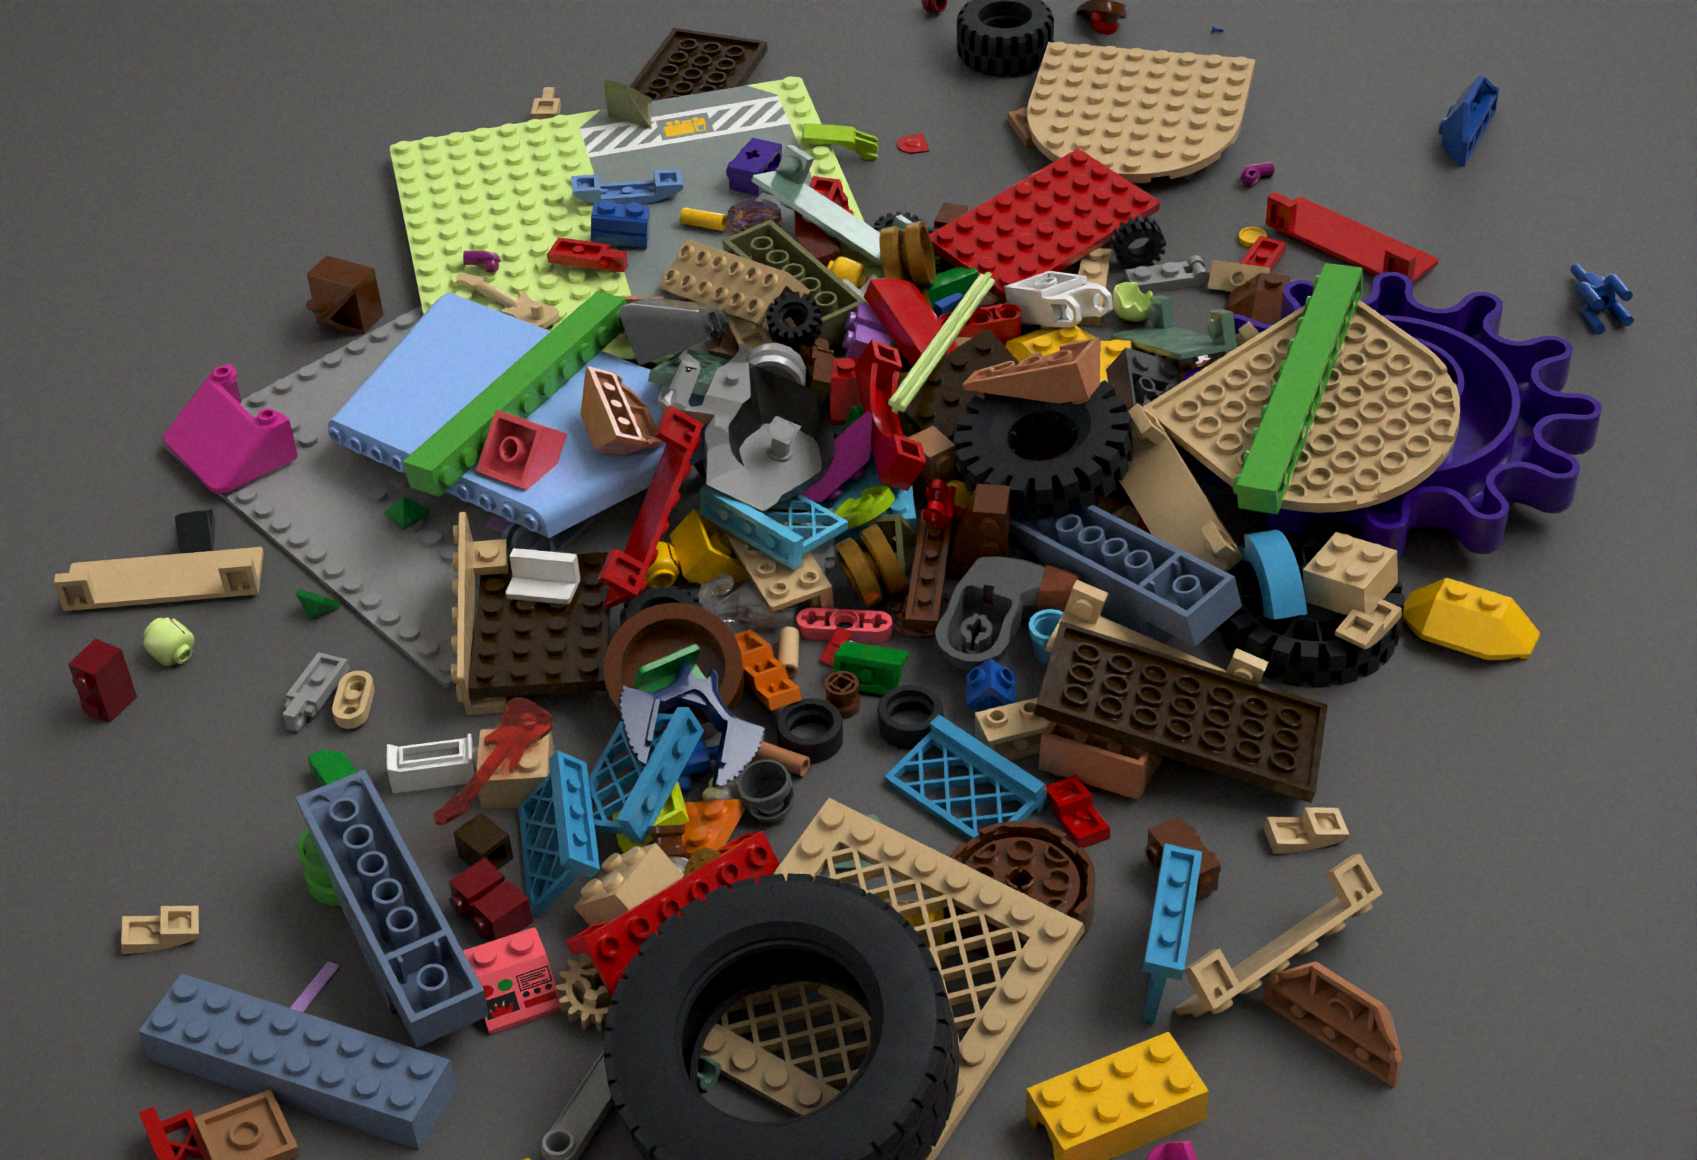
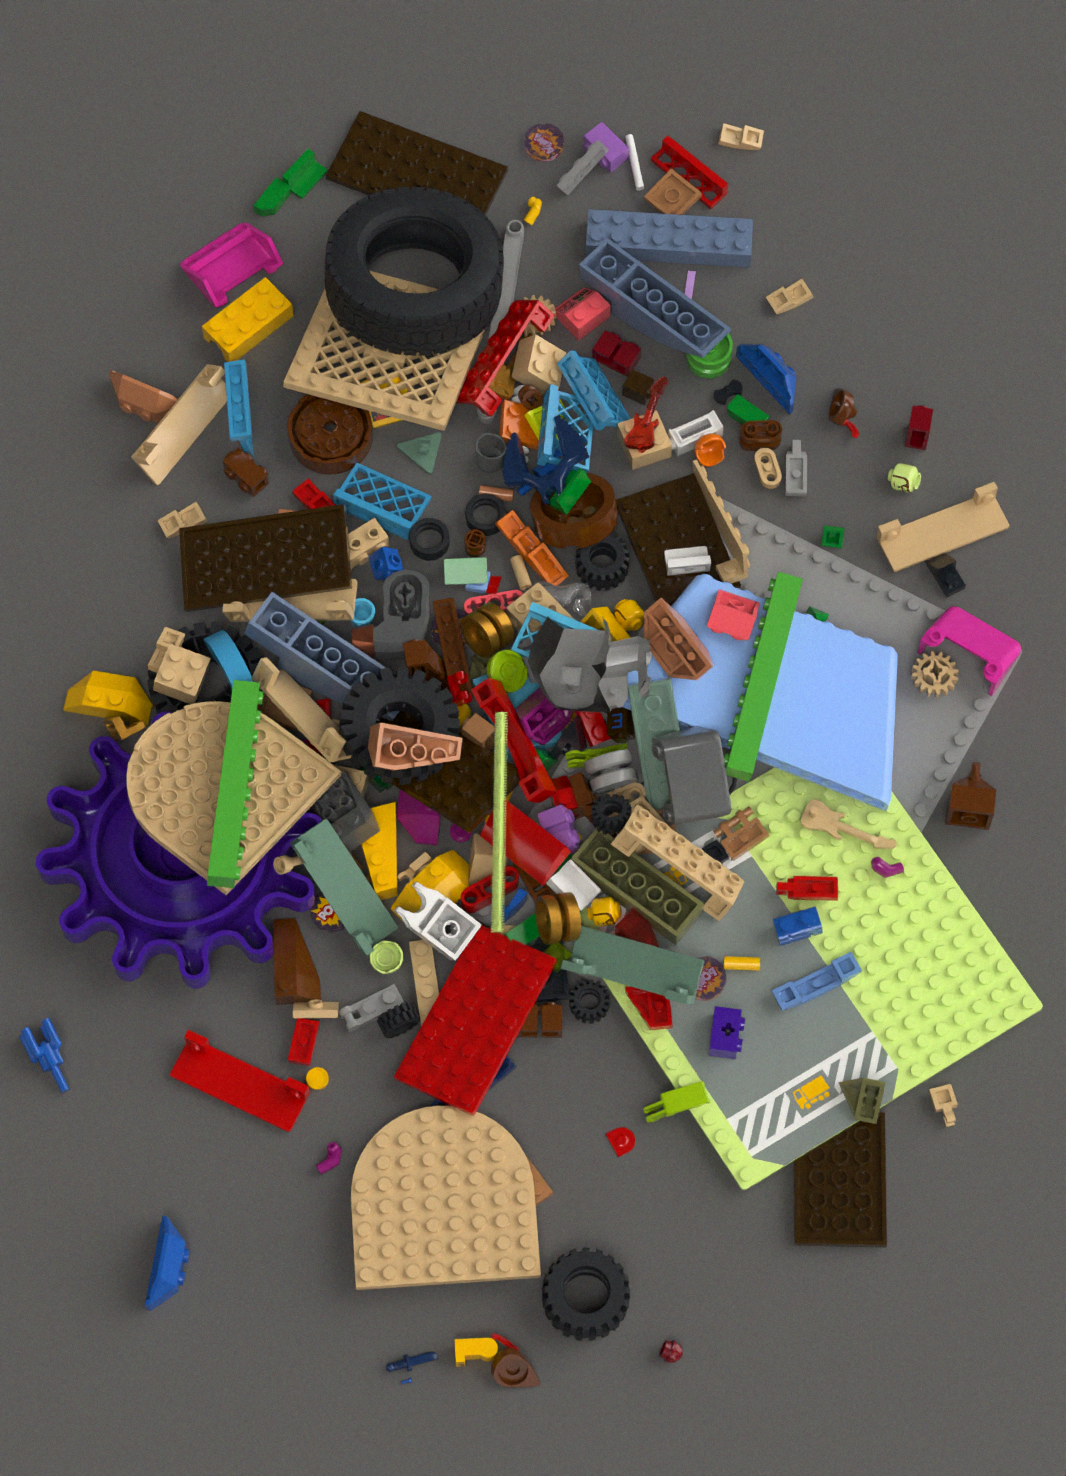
camera: 160 degrees right, 25 degrees up
red bracket [598,405,704,609] -> none
none -> pearl gold fence [103,716,145,740]
none -> dark blue piece [386,1352,439,1372]
none -> yellow leg [455,1338,498,1367]
none -> orange hair [694,433,726,467]
none -> blue wedge [736,344,796,415]
none -> reddish brown brick [739,420,782,451]
none -> reddish brown piece [829,388,859,438]
none -> tan gear [911,651,959,698]

